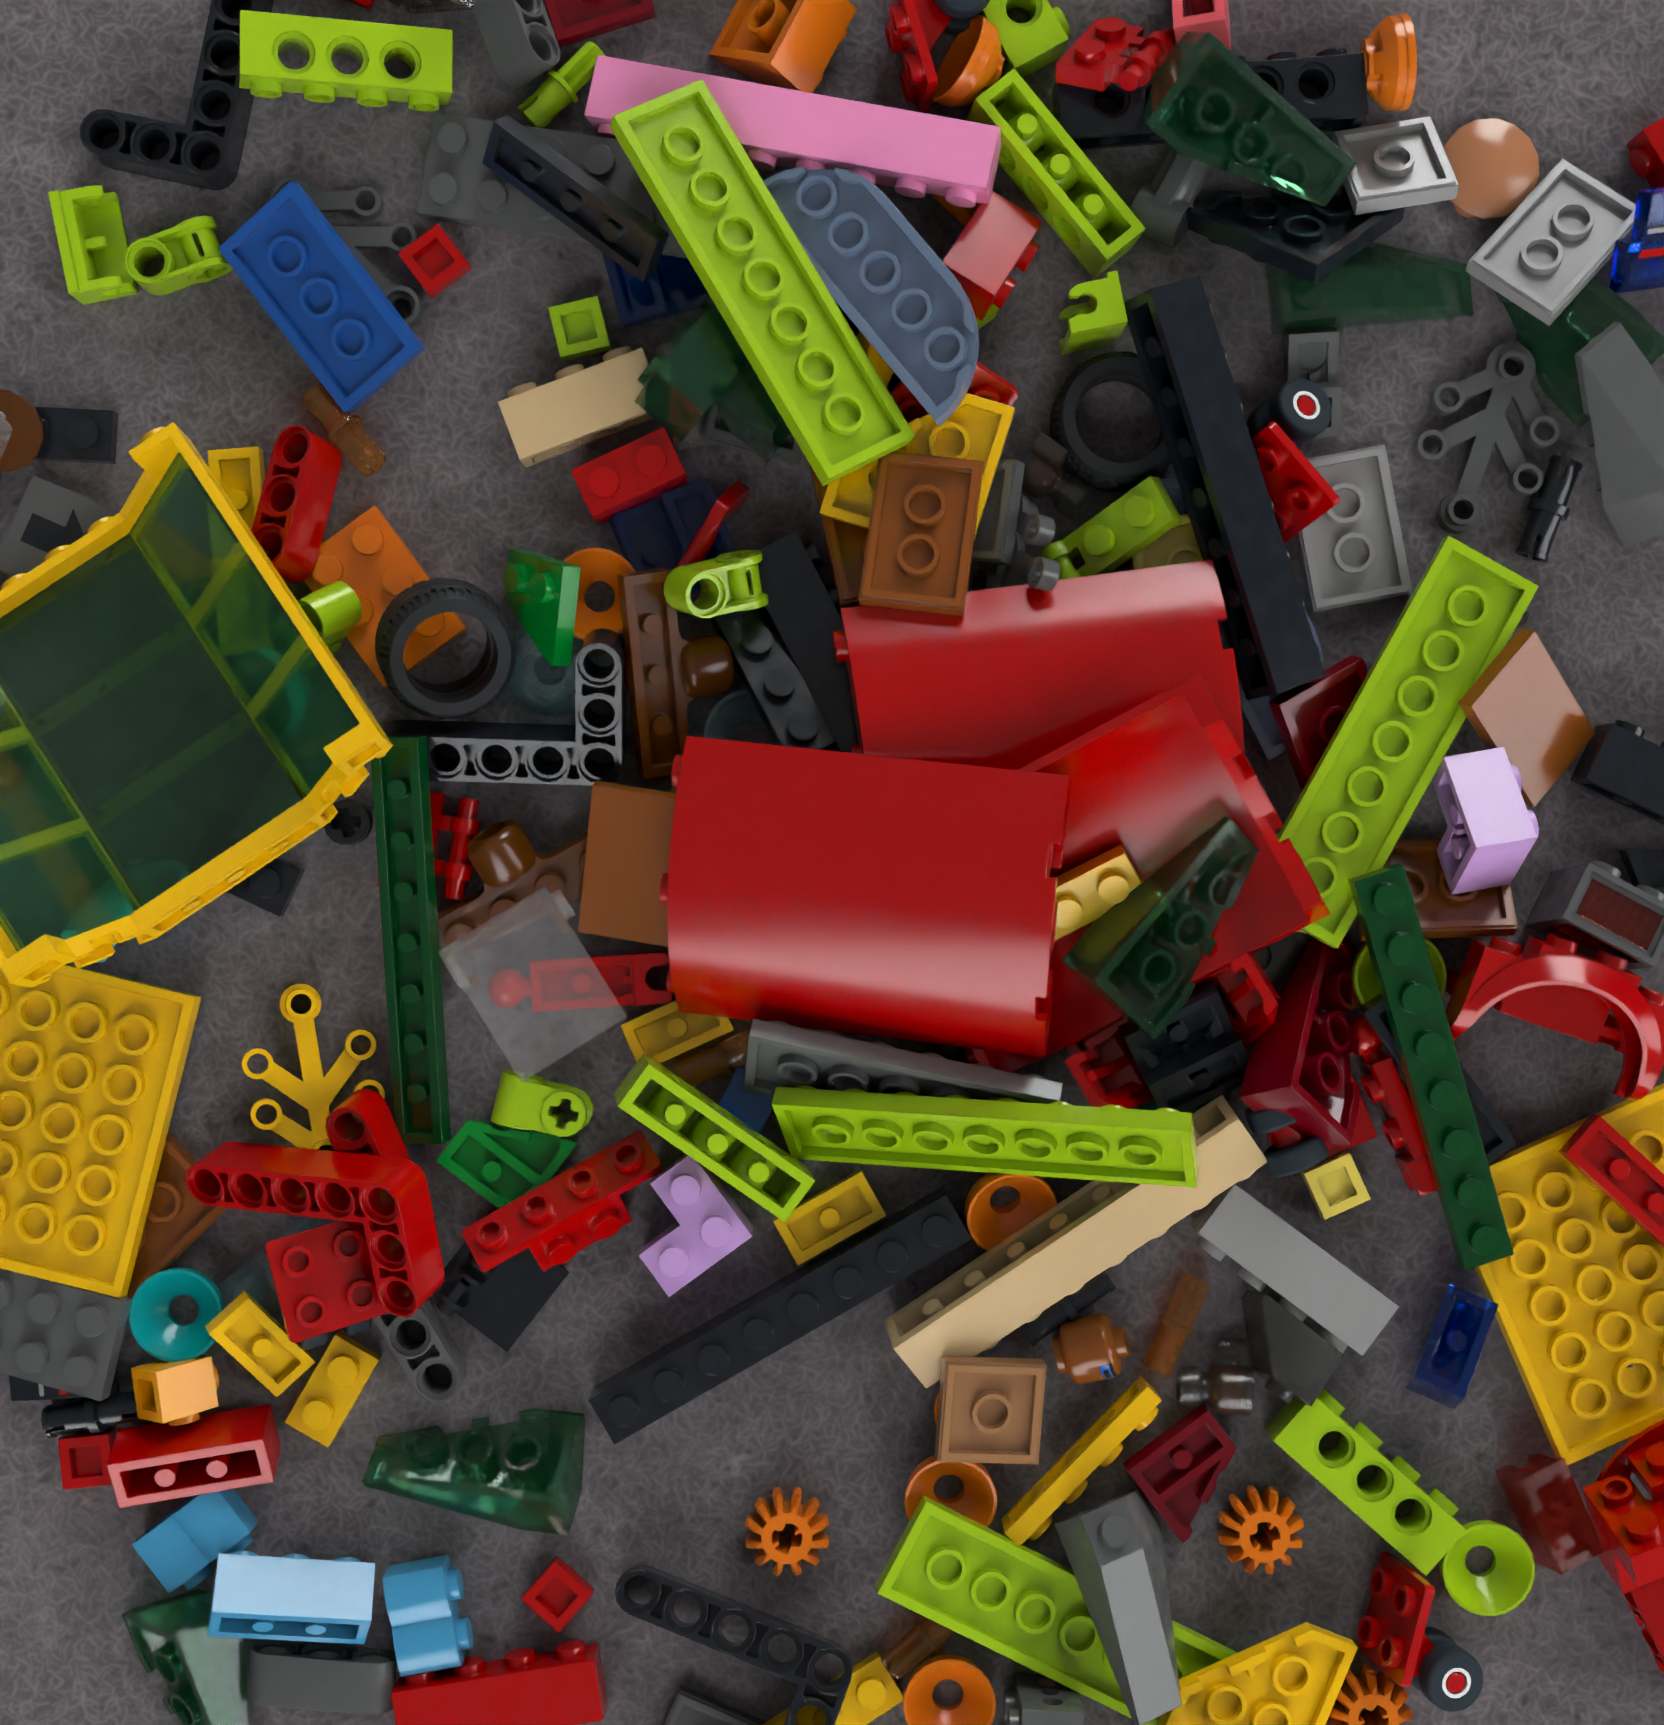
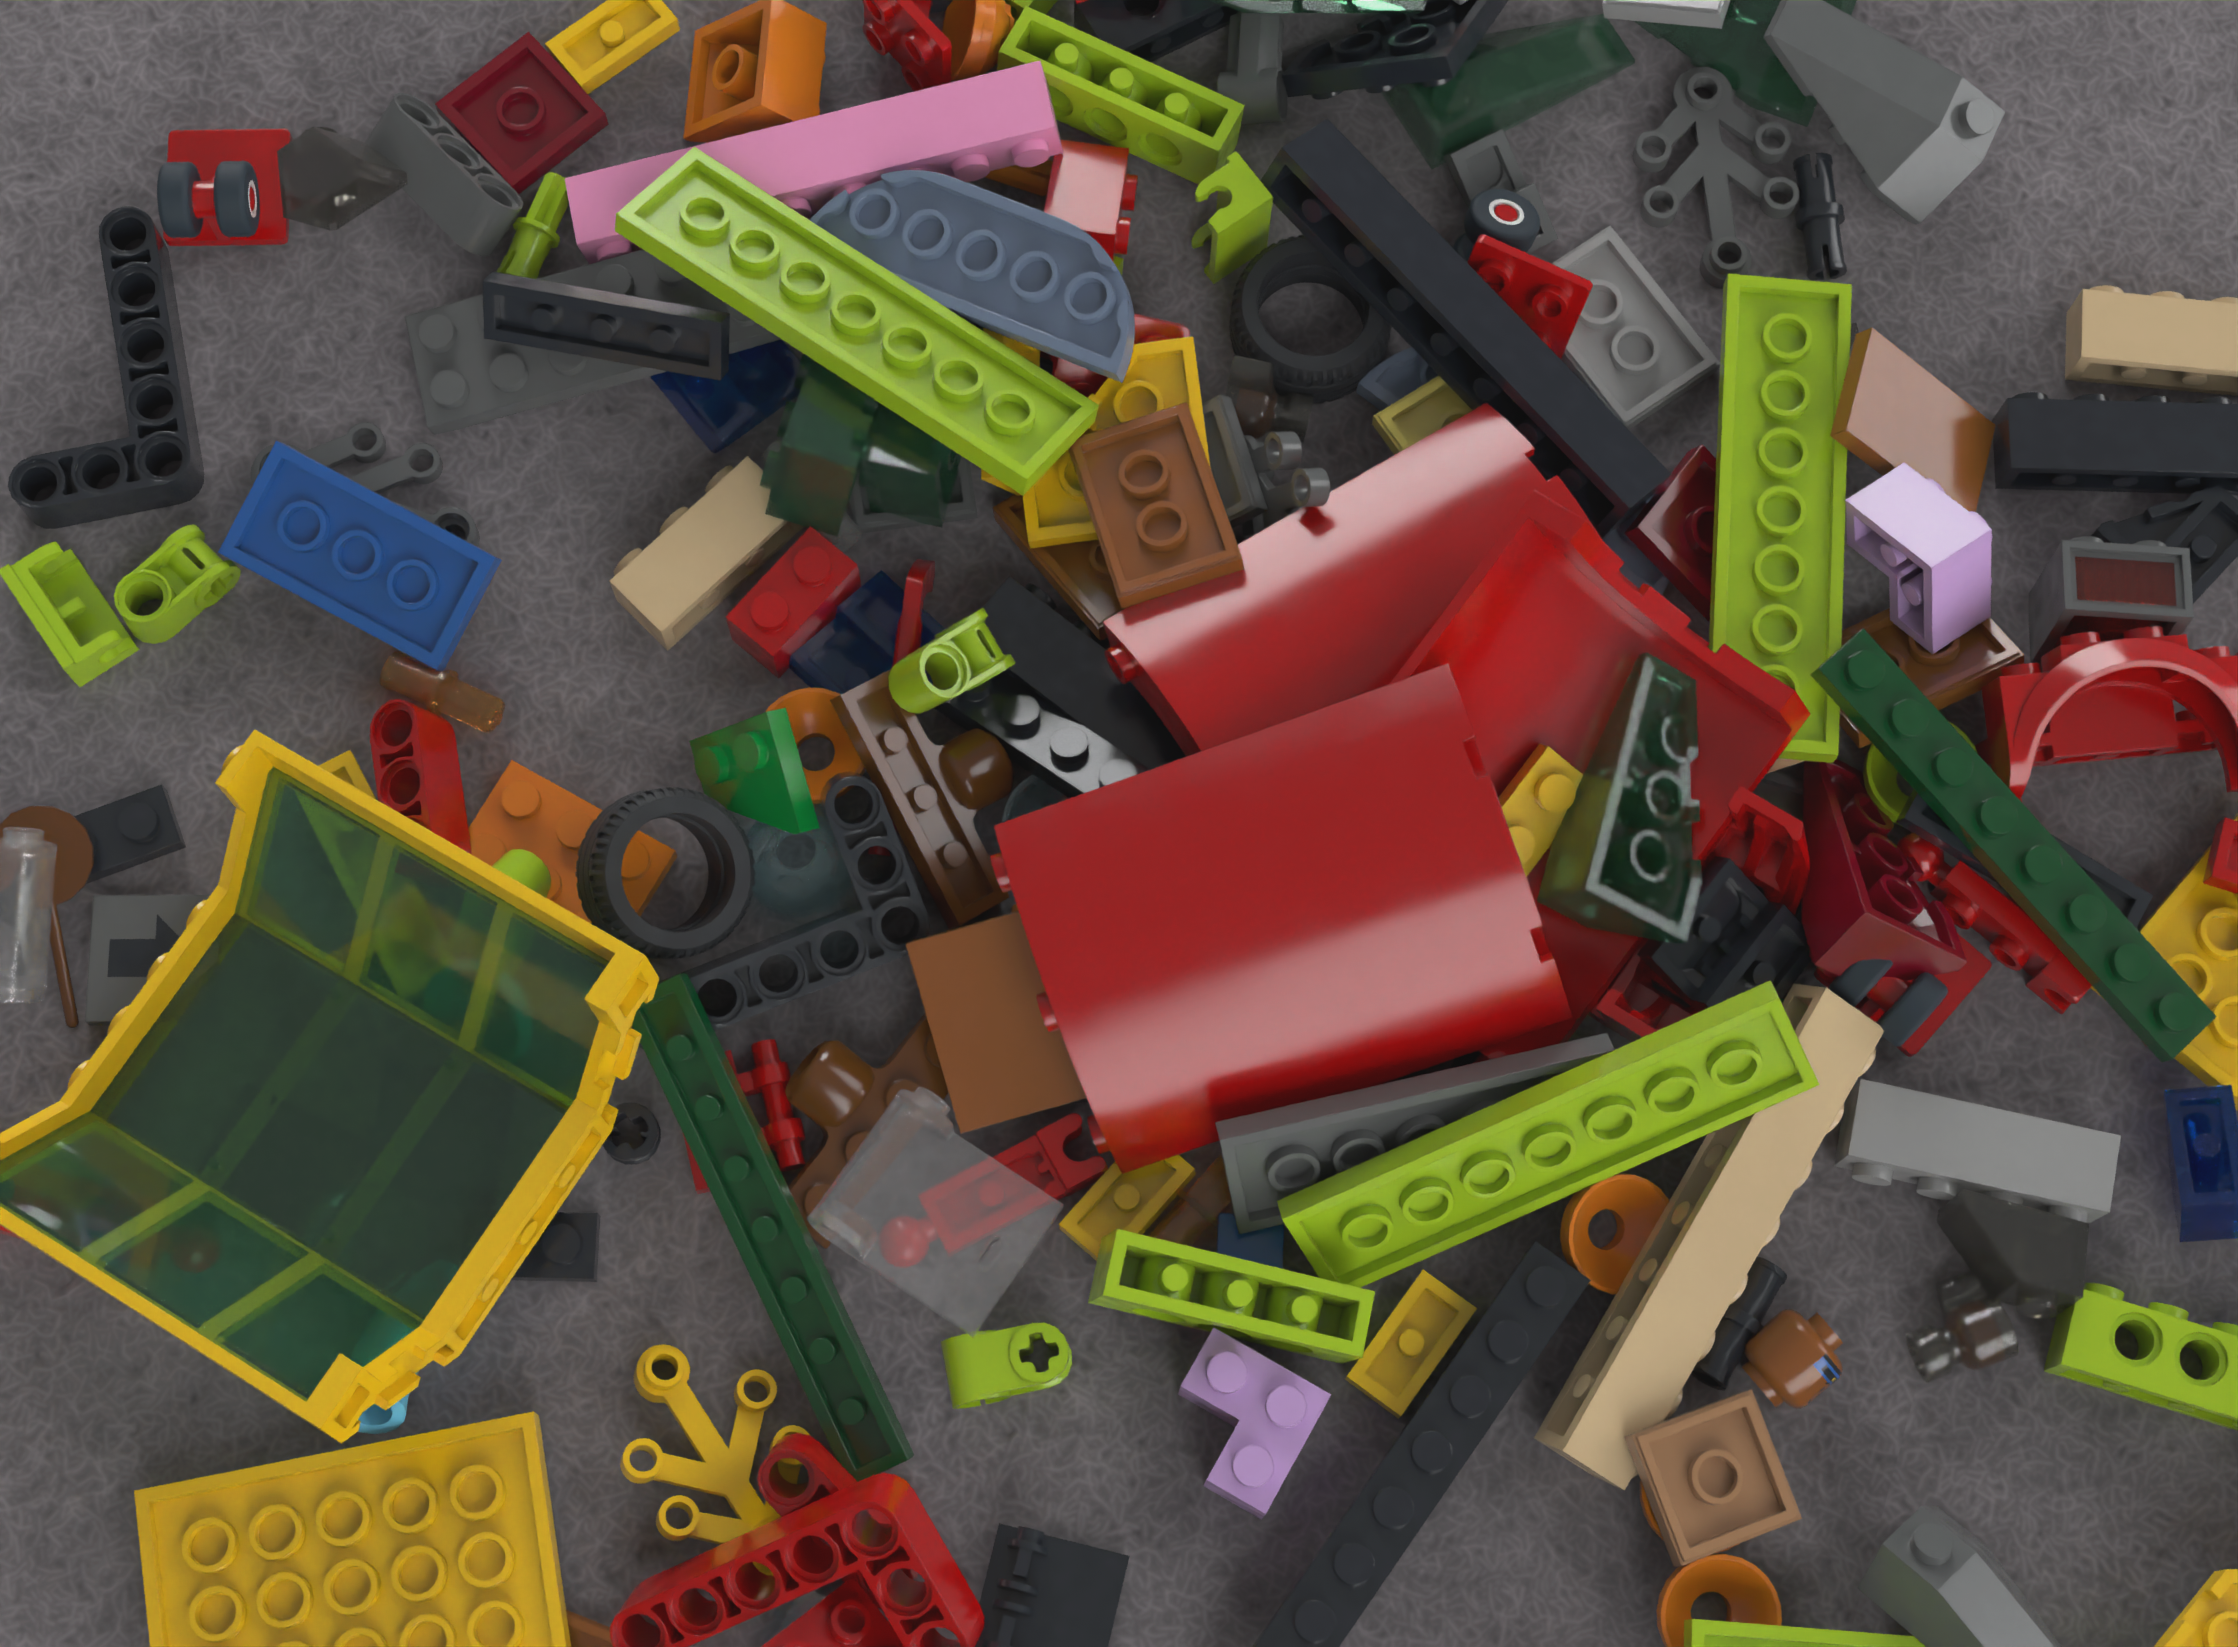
camera: 30 degrees left, 15 degrees down
lime brick [239,10,453,112] -> none
red plate [398,223,472,299] -> none
green wing [436,1118,578,1209] -> none
red bracket [462,1130,663,1272] -> none
lime plate [548,296,611,361] -> none
yellow plate [1001,1375,1162,1546] -> none
lime plate [1040,476,1182,580] -> none
dark red wing [1123,1403,1237,1543] -> none
clear orange axle [1142,1273,1209,1376] -> none
orange gear [1216,1485,1304,1575] -> none
light yellow plate [1300,1150,1371,1220] -> none

